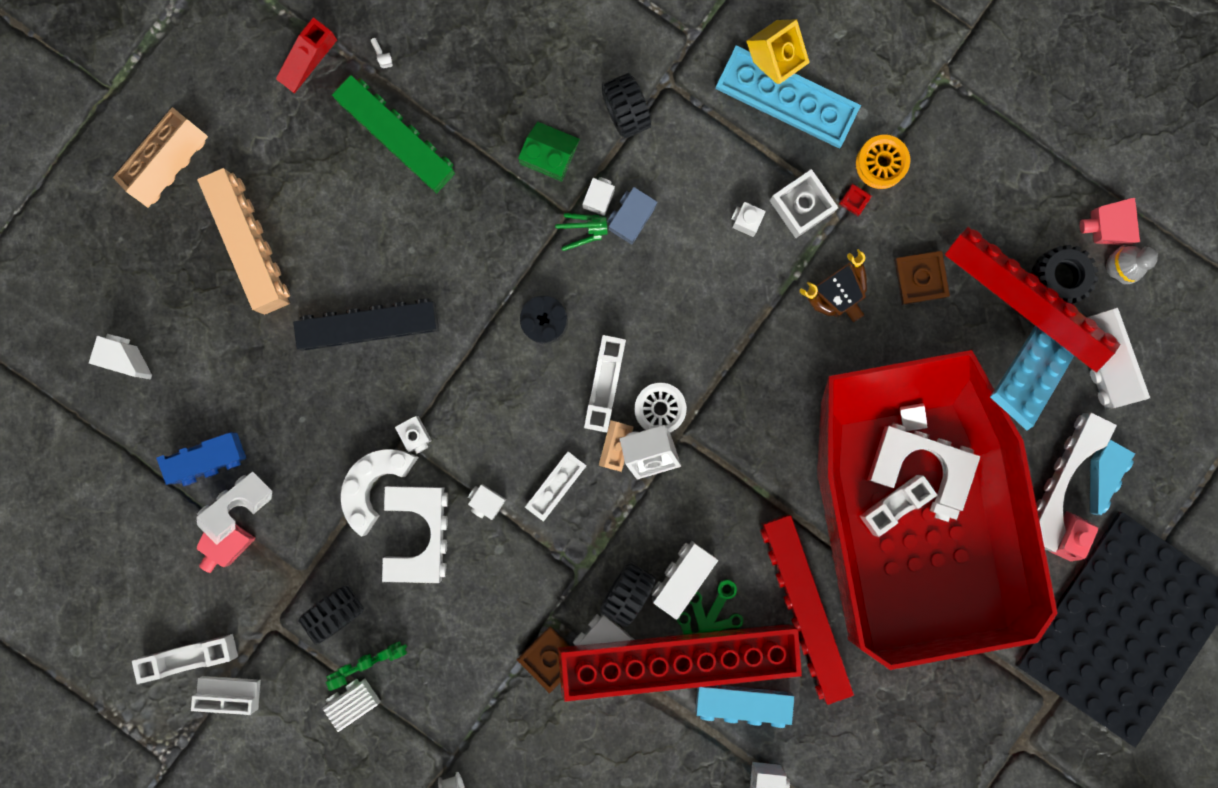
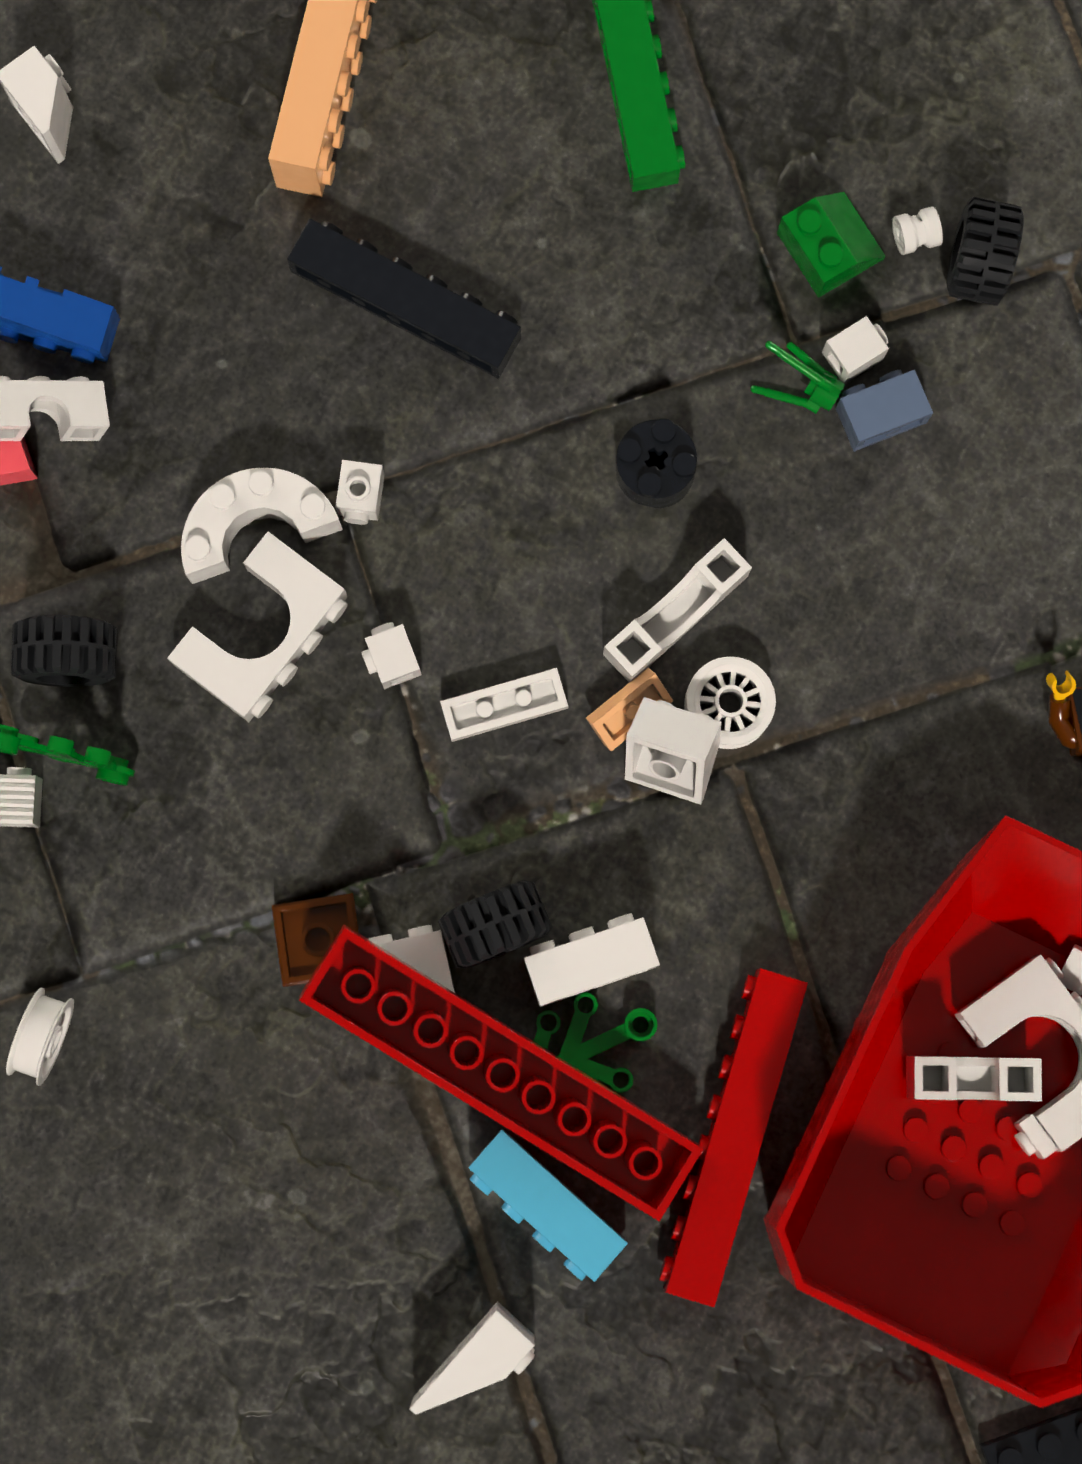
camera: 35 degrees right, 5 degrees down
white brick [731,202,766,237] -> none
none -> white wheel [892,207,943,255]

